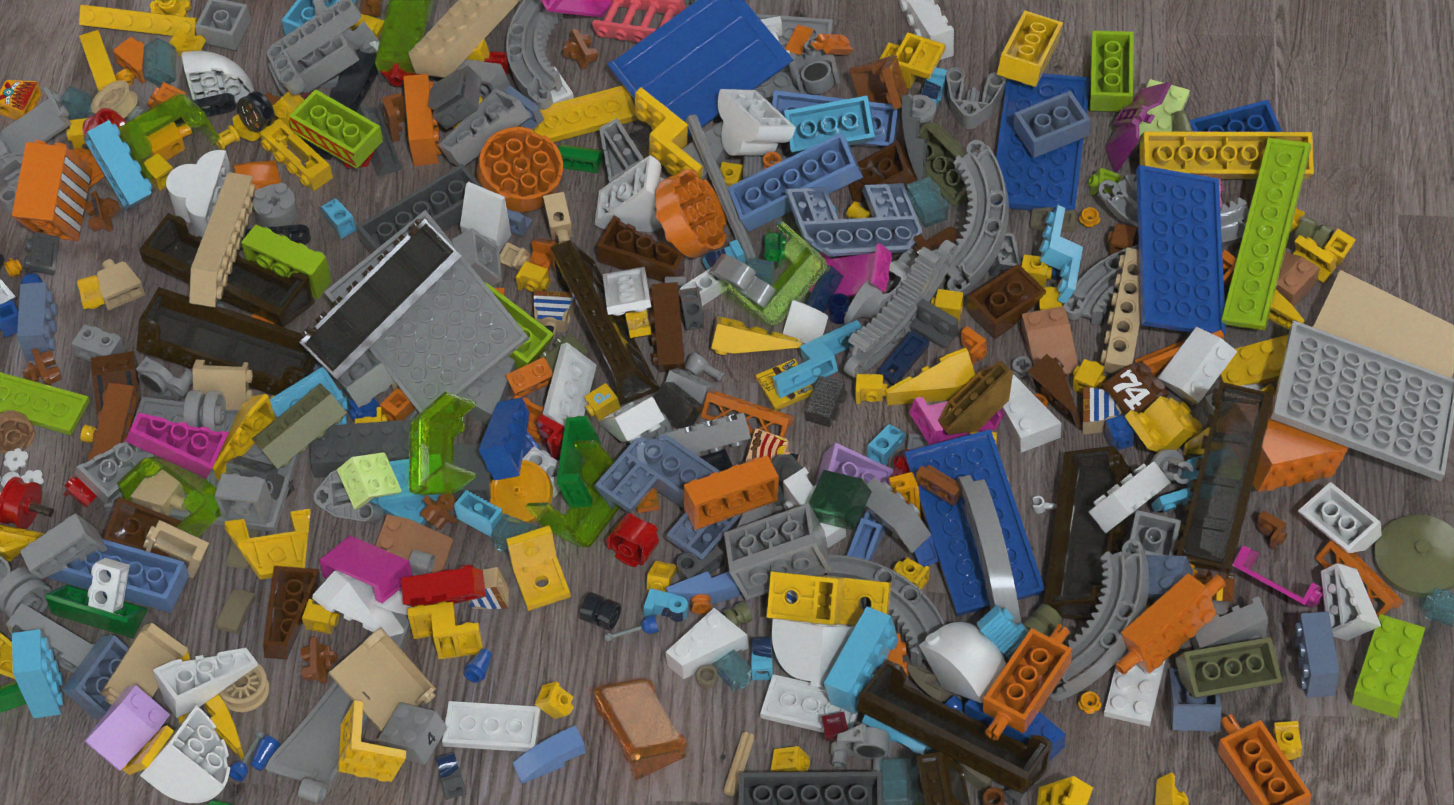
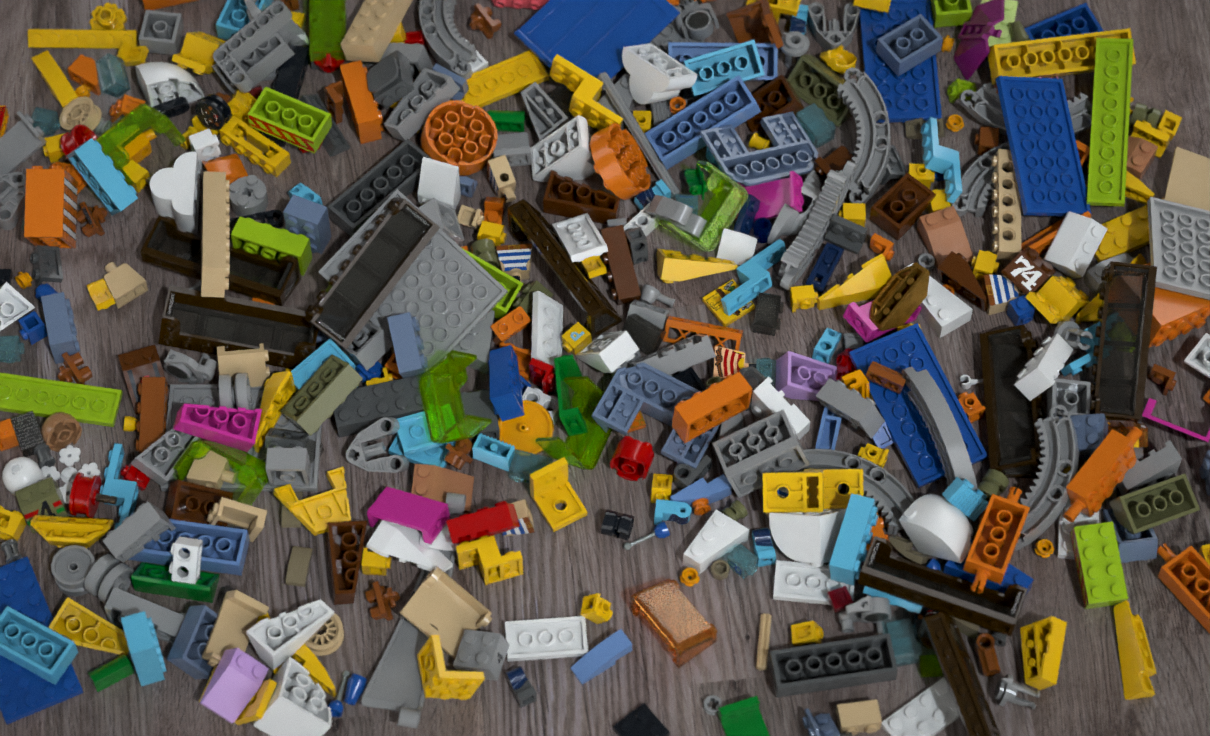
camera: 15 degrees left, 5 degrees up
light grey brick [71,324,125,361] -> none
yellowish green bracket [337,452,402,509] -> none
blue cone [464,648,492,683] -> none
clear green brick [809,470,872,531] -> none
dark grey slope [902,95,928,181] -> none
none -> medium azure bracket [100,443,139,530]
none -> yellow bracket [172,31,226,75]
none -> white brick [189,129,221,170]
none -> sand blue brick [283,194,331,254]
none -> sand blue brick [387,312,429,378]
none -> olive wheel [471,239,500,268]
none -> light grey bracket [493,132,531,167]
none -> light orange plate [680,567,700,587]
none -> clear light blue brick [756,358,776,387]
none -> yellow hair [819,45,857,75]
none -> light orange plate [941,35,954,52]
none -> orange brick [958,392,986,423]
none -> lime brick [1070,522,1128,609]

